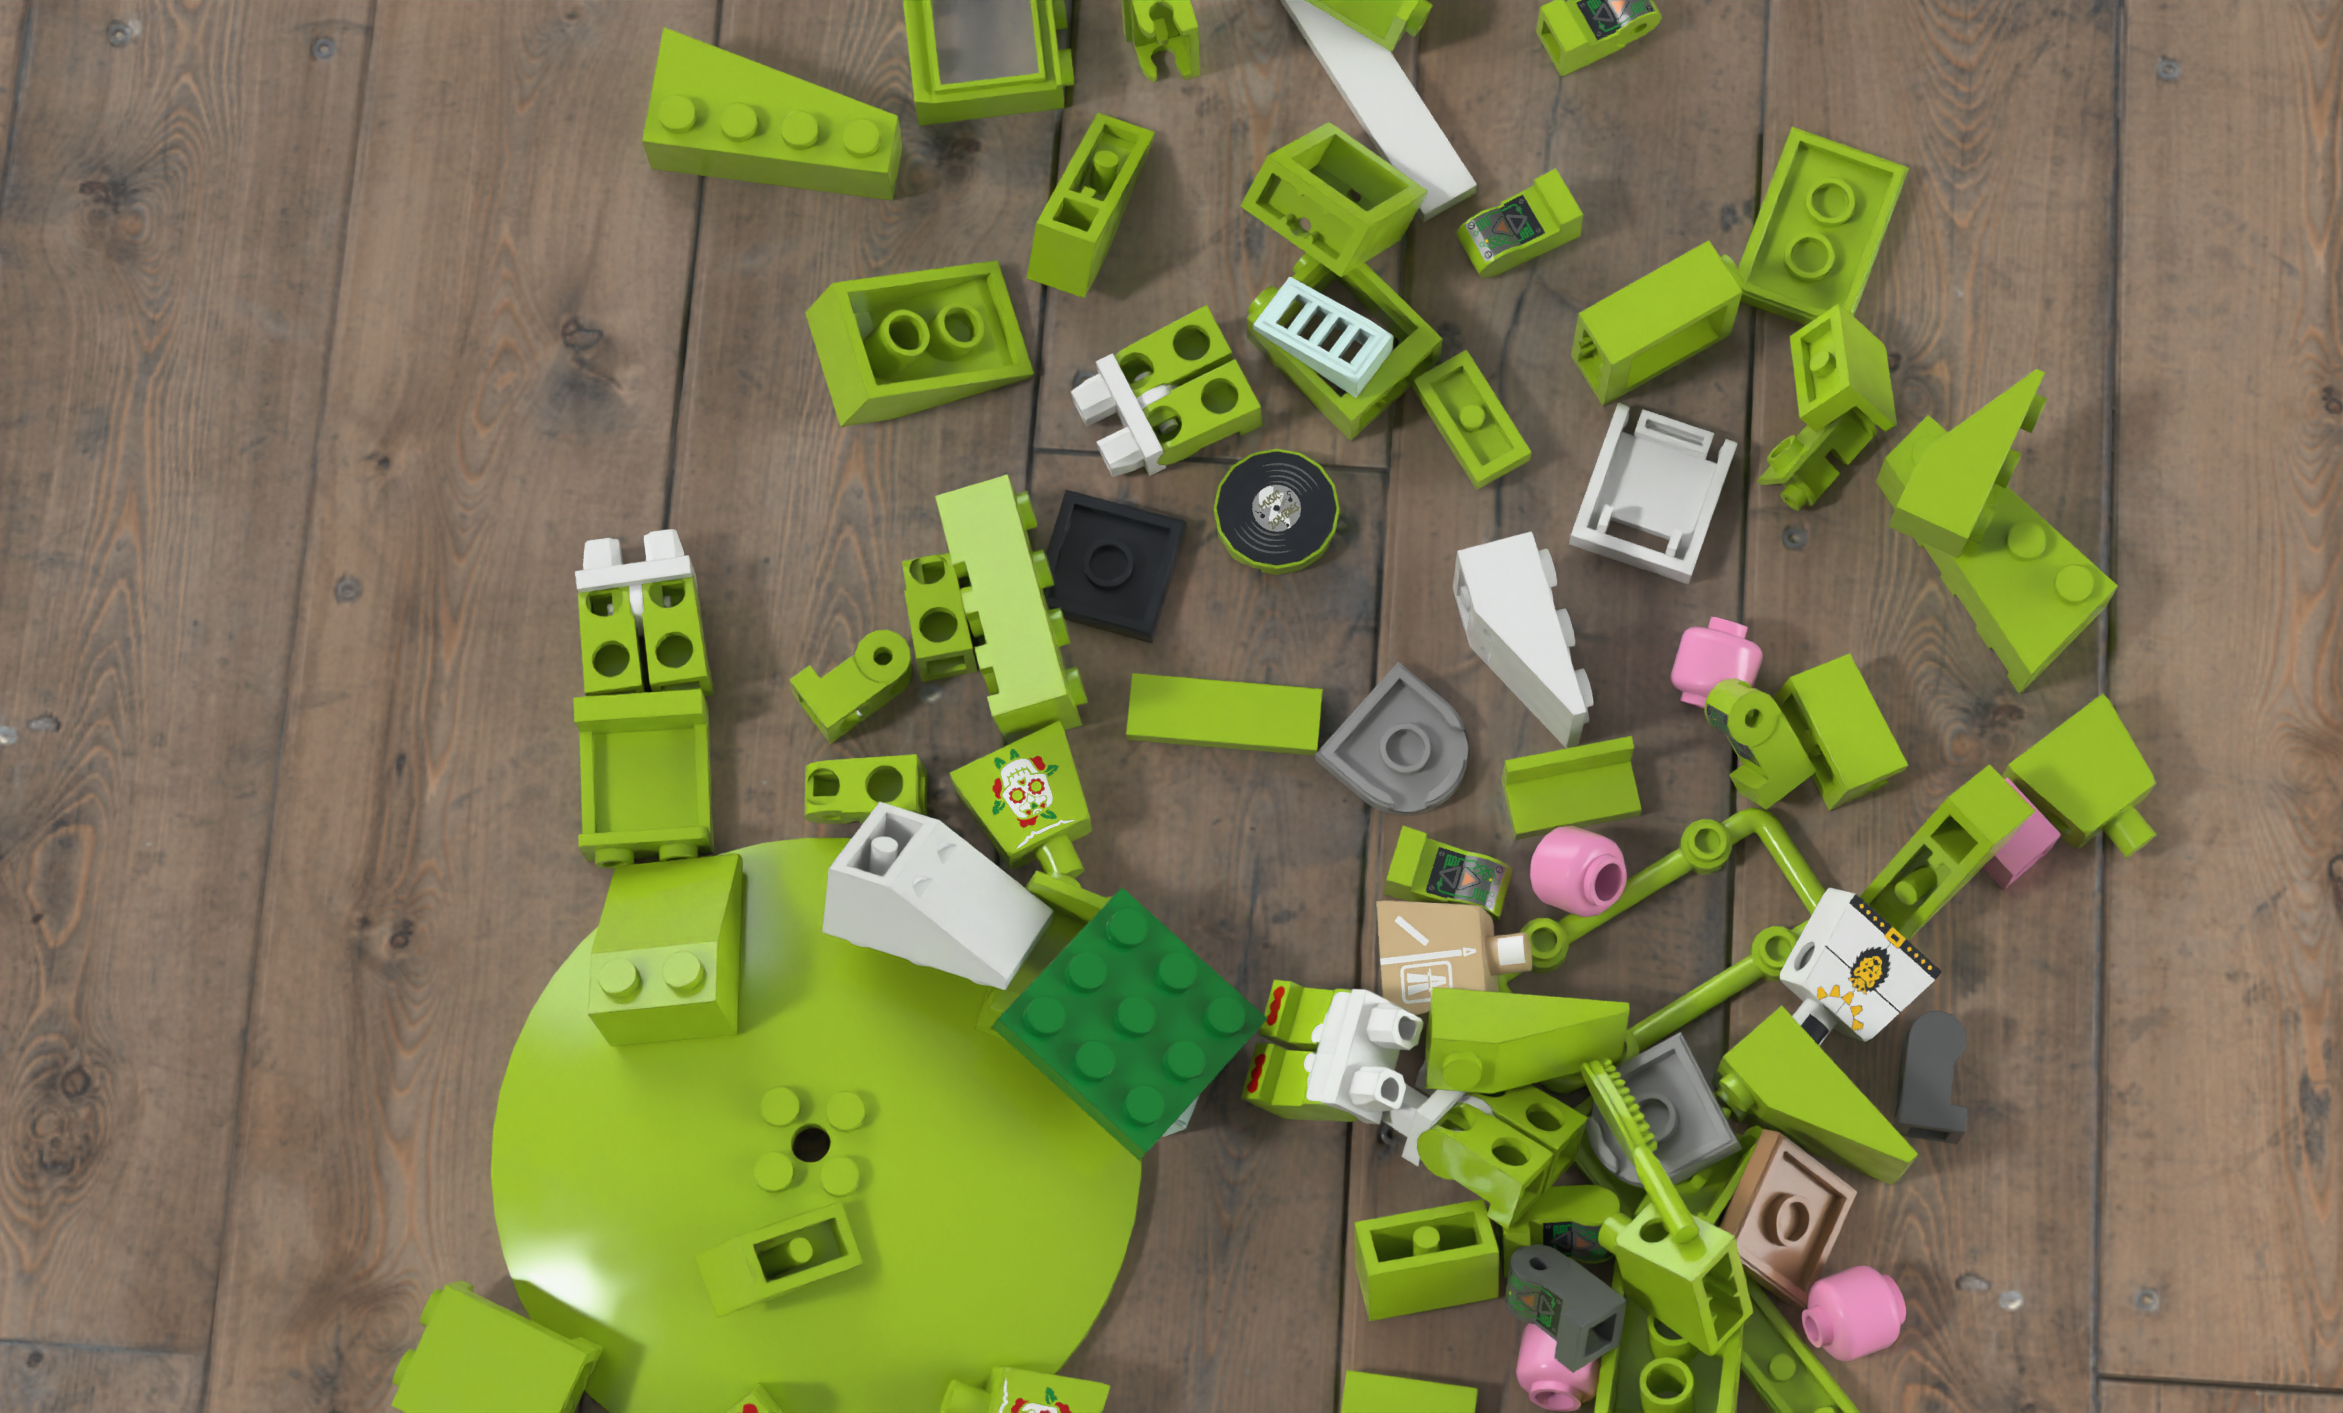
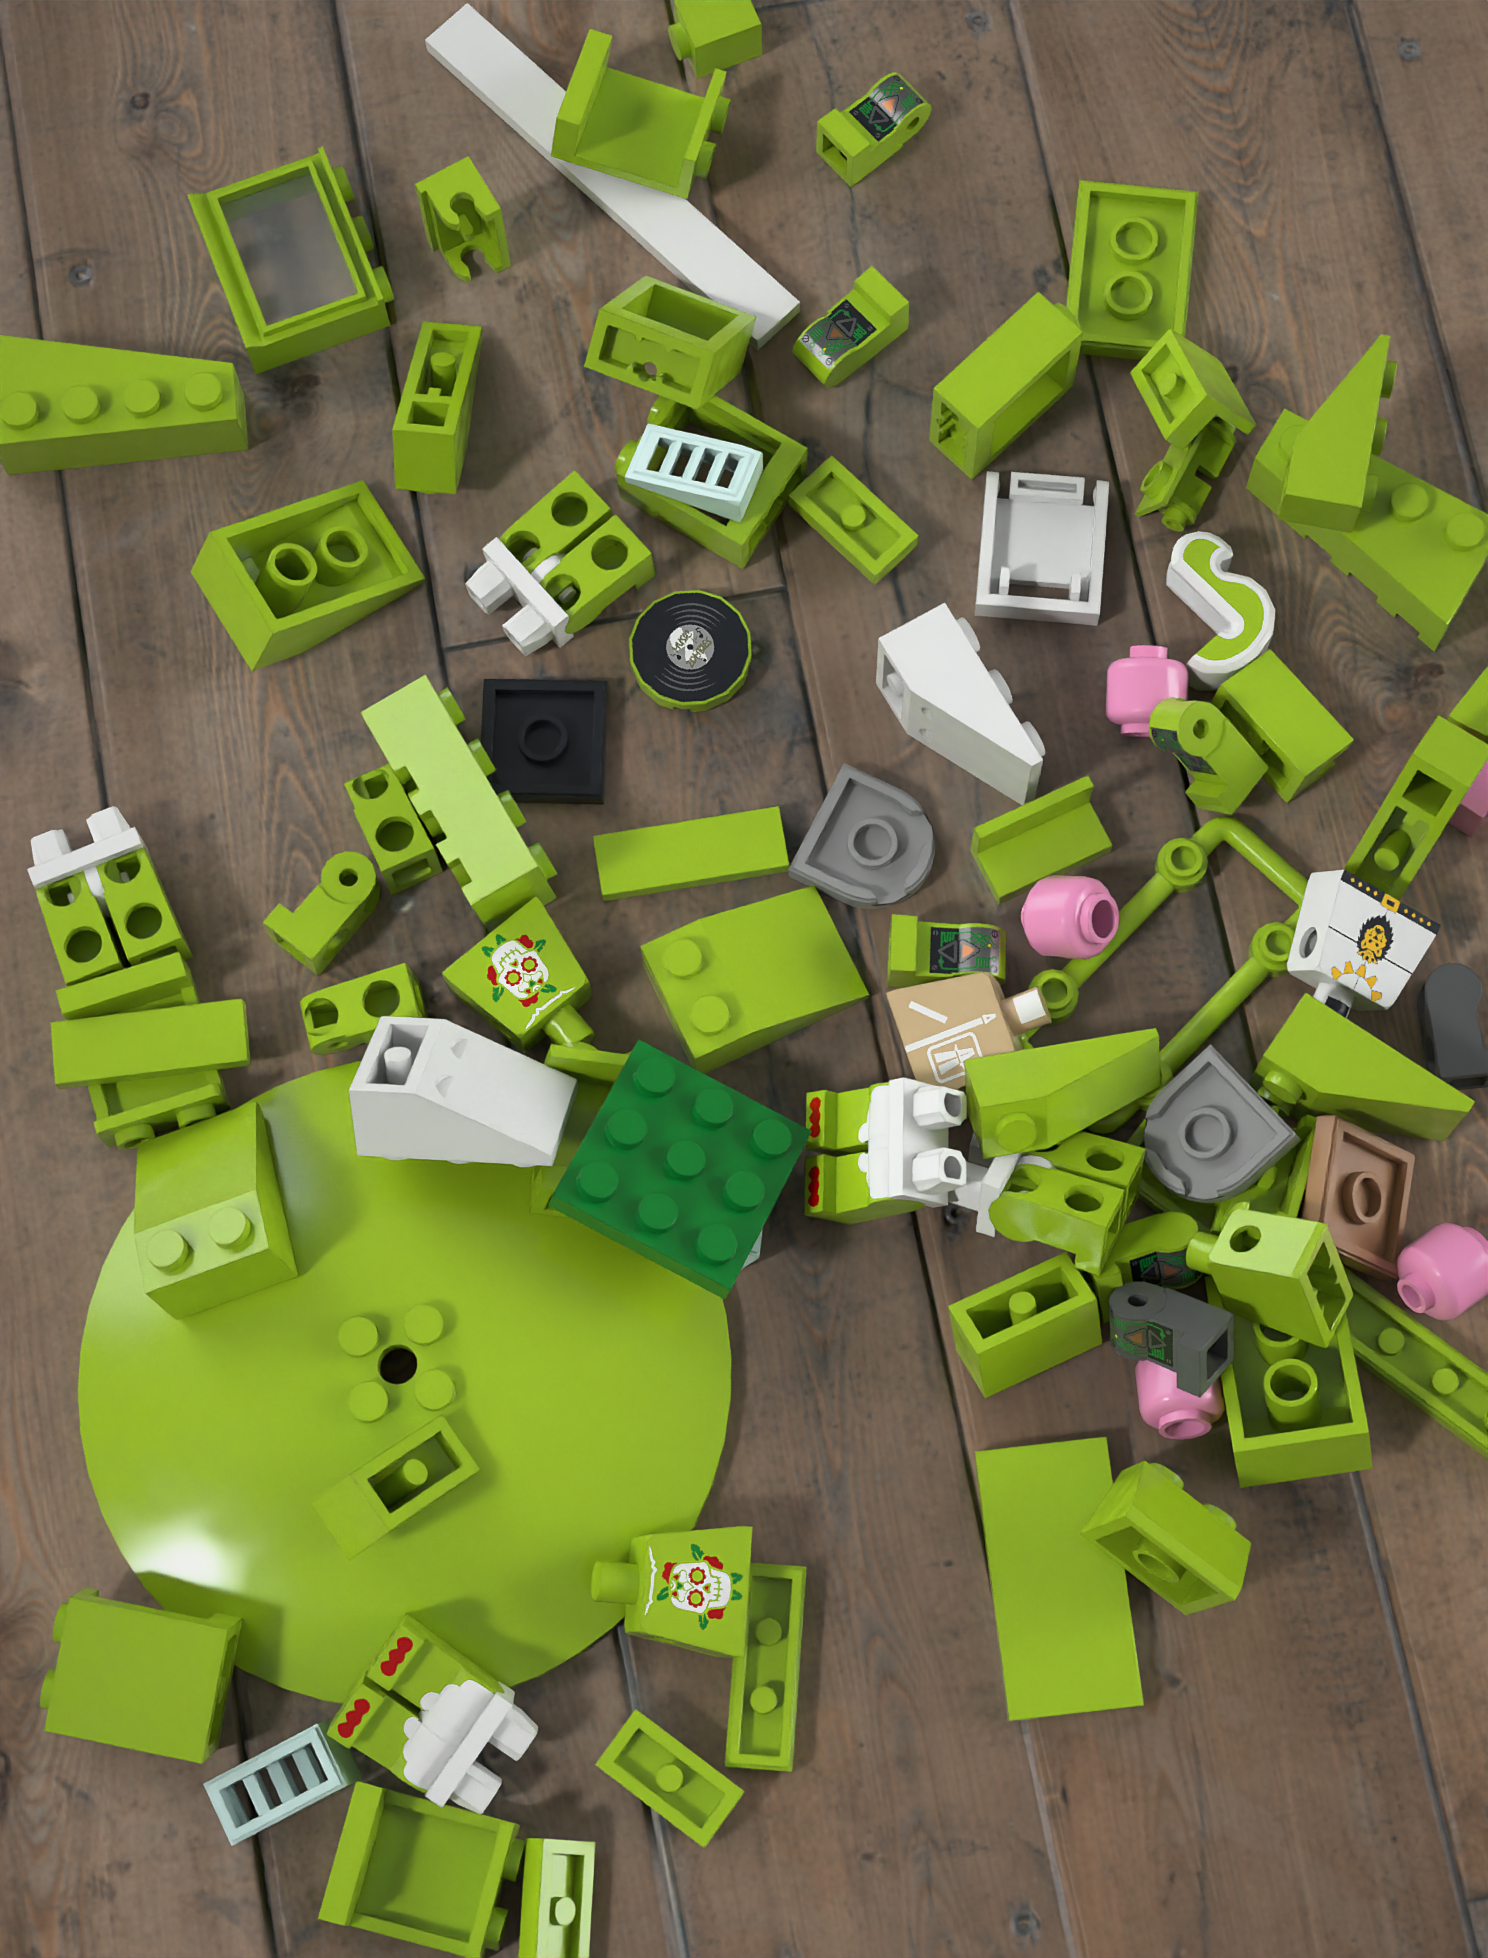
camera: 15 degrees left, 0 degrees up
lime piece [1580,1058,1699,1244] -> none
none -> lime tile [50,998,251,1089]
none -> lime slope [640,885,869,1074]
none -> white animal [1166,531,1276,691]

